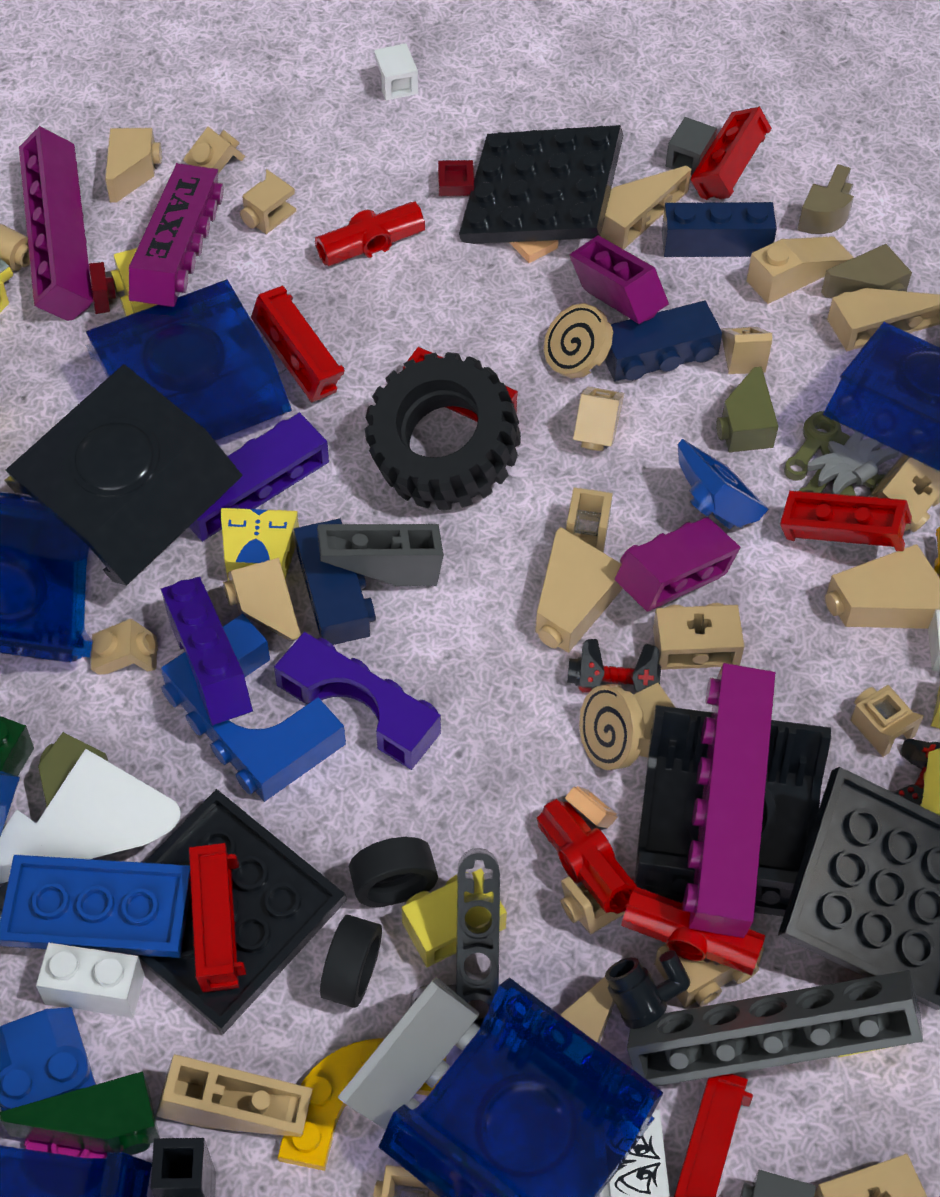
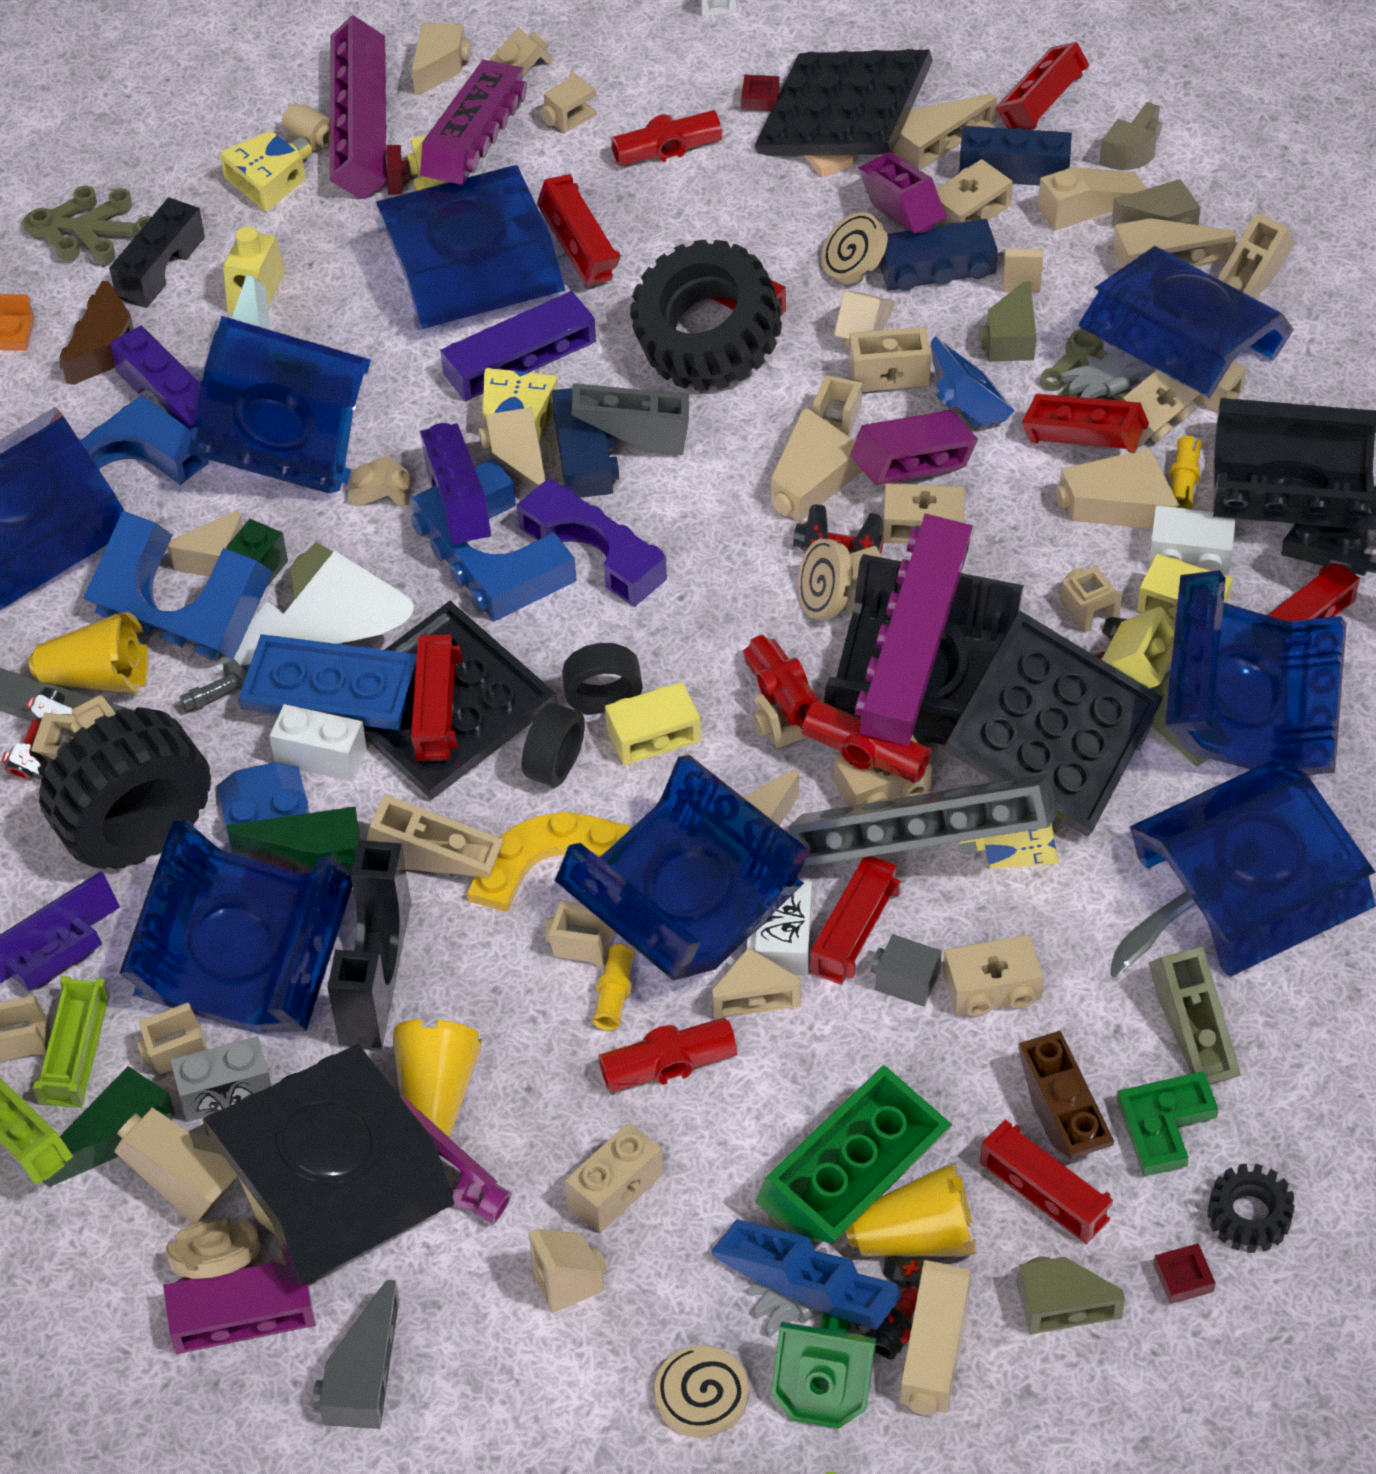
camera: 10 degrees right, 5 degrees down
black panel [4,364,243,586] -> none
light grey slope [338,977,480,1130] -> none
black beam [410,848,500,1035] -> none
light nougat tile [565,786,618,828] -> none
black piece [605,950,690,1029] -> none
dark grey brick [665,117,717,176] -> none
none -> tan brick [849,327,931,392]
none -> tan brick [936,159,1013,226]

